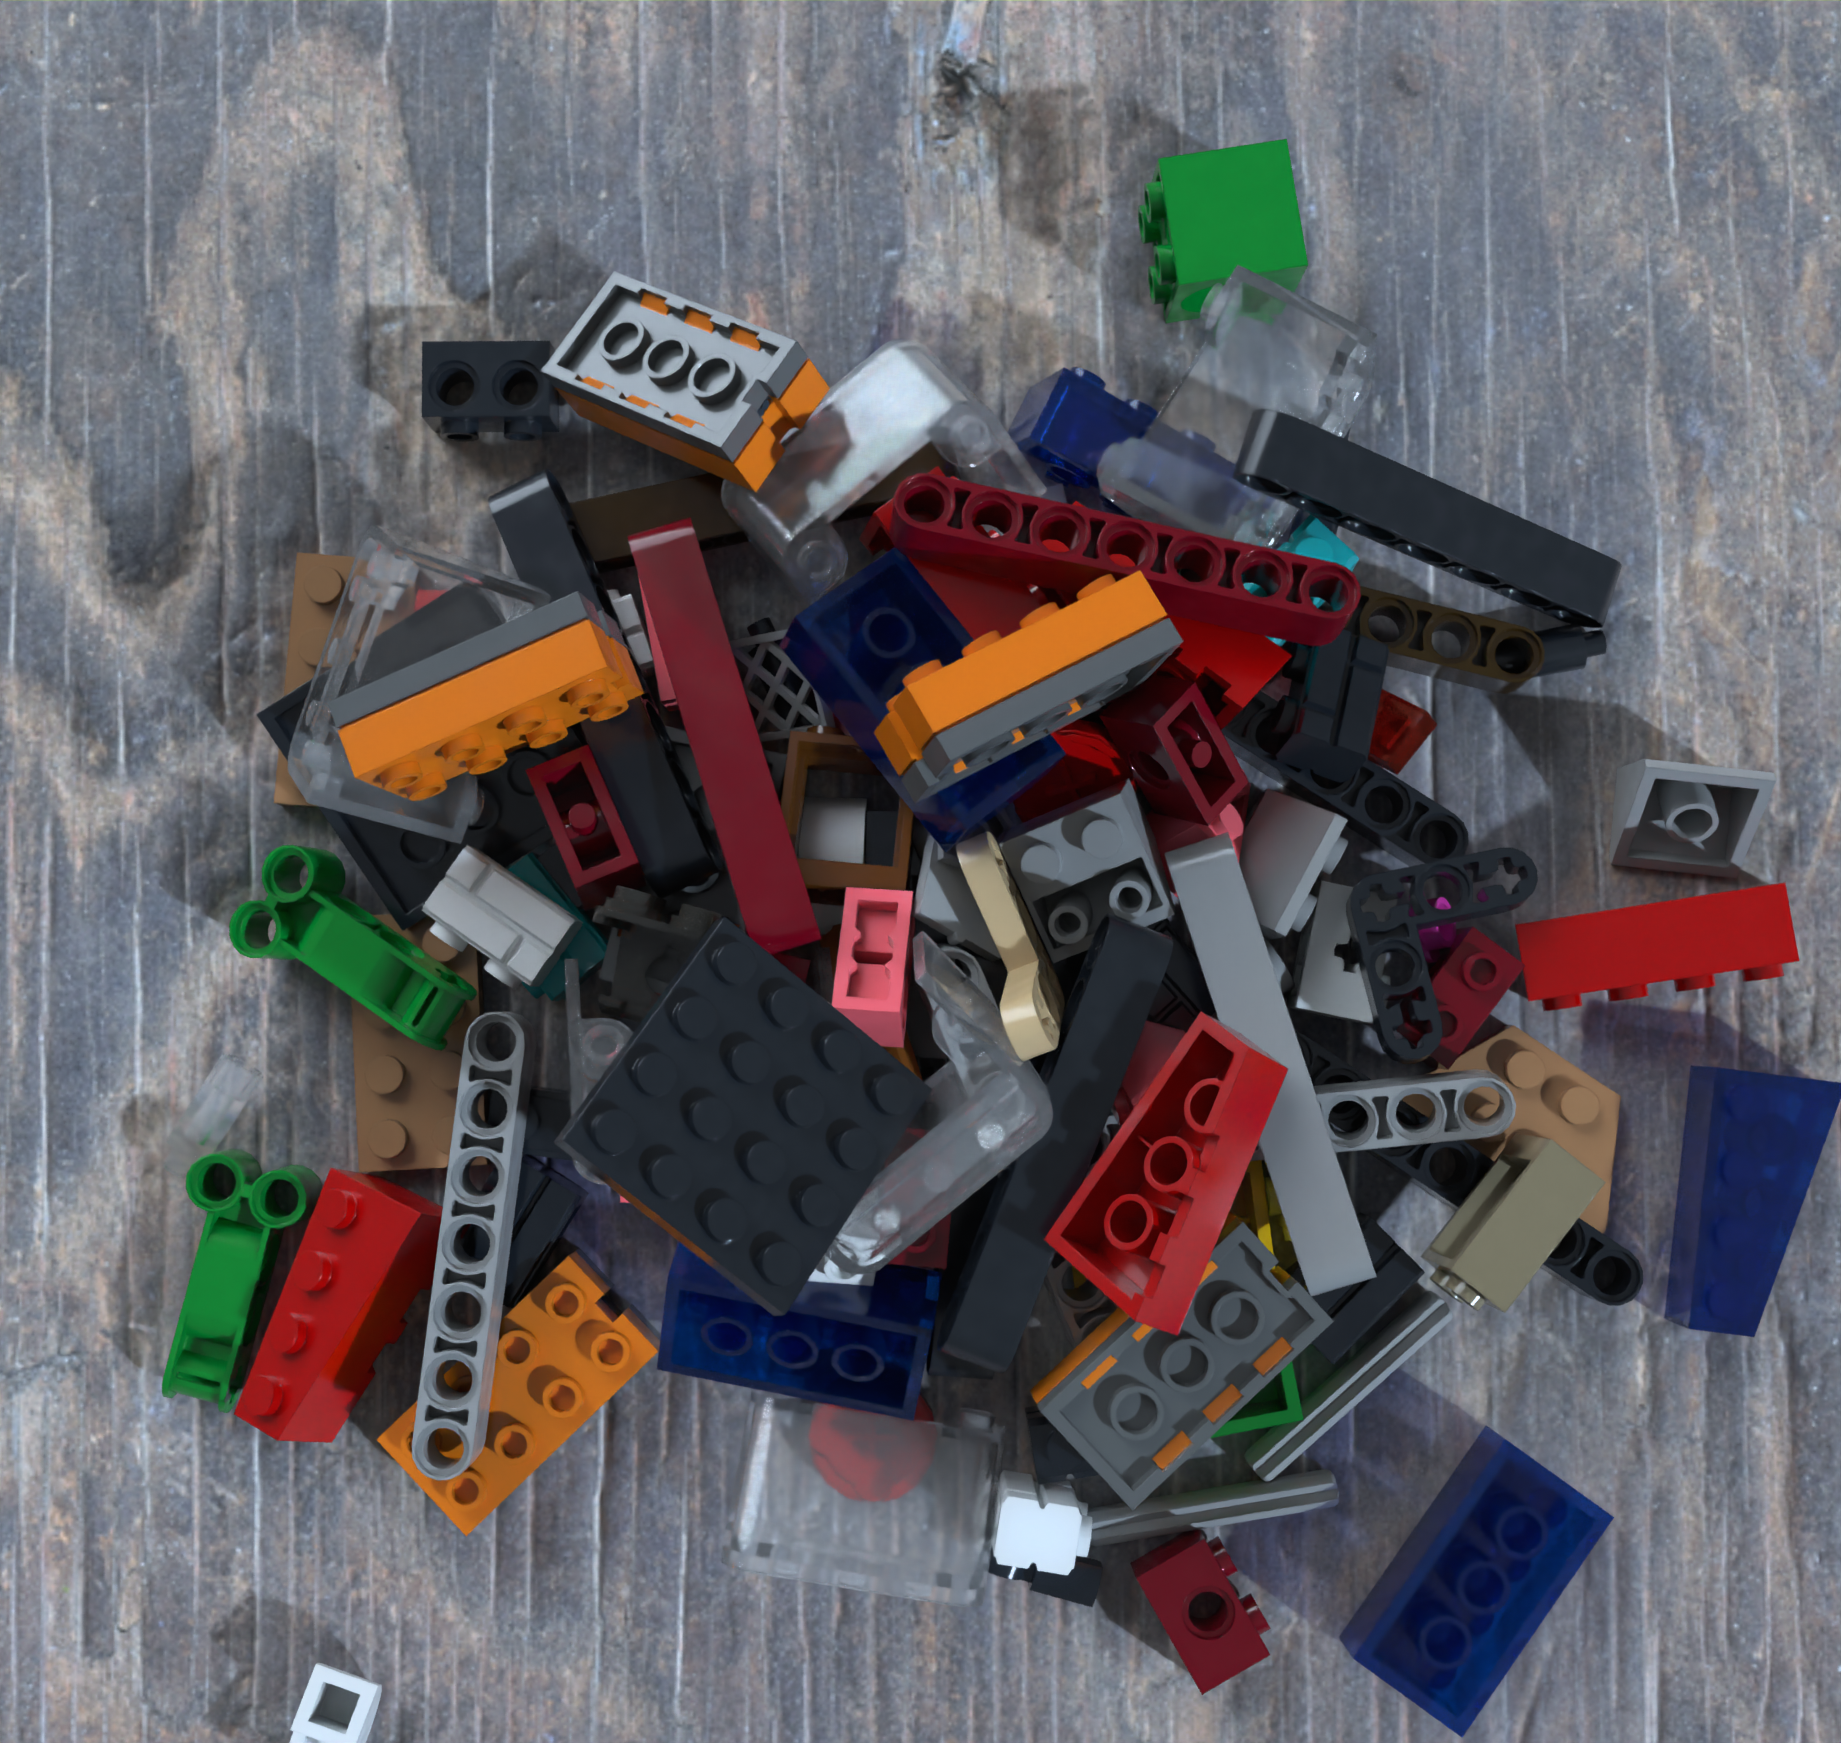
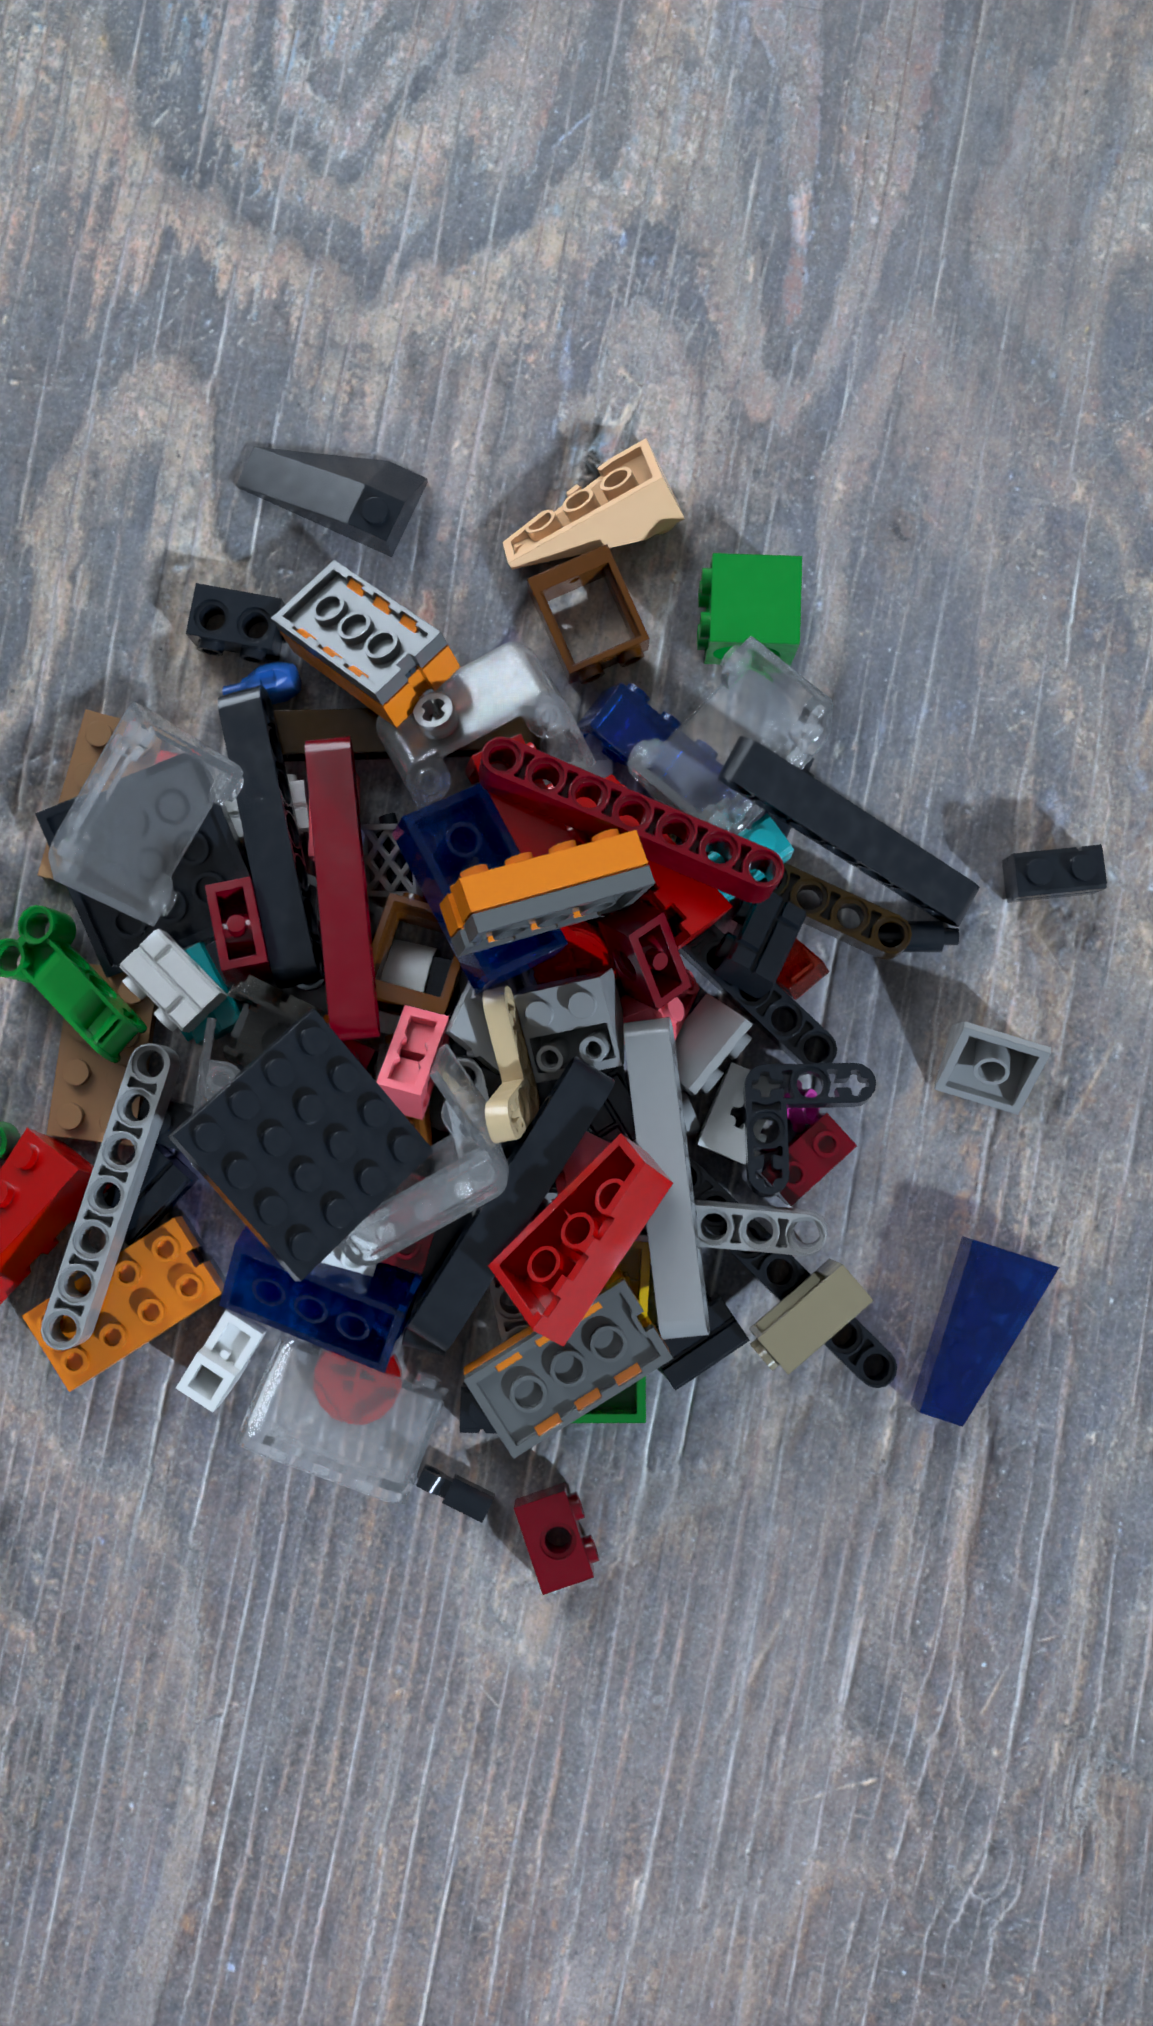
camera: 15 degrees right, 0 degrees up
orange piece [327,591,644,801] -> none
white brick [990,1470,1092,1575] -> none
light grey axle [1087,1469,1339,1547] -> none
light grey axle [1244,1291,1453,1482] -> none
clear blue brick [1339,1425,1614,1737] -> none
medium nougat wing [1402,1025,1621,1234] -> none
red wedge [1515,883,1799,1011] -> none
none -> white brick [176,1306,268,1412]
none -> blue piece [222,662,302,705]
none -> black wedge [236,447,428,557]
none -> light grey bush [413,693,459,739]
none -> light nougat wedge [502,438,685,570]
none -> reddish brown window [527,544,650,684]
none -> black brick [1002,844,1107,903]

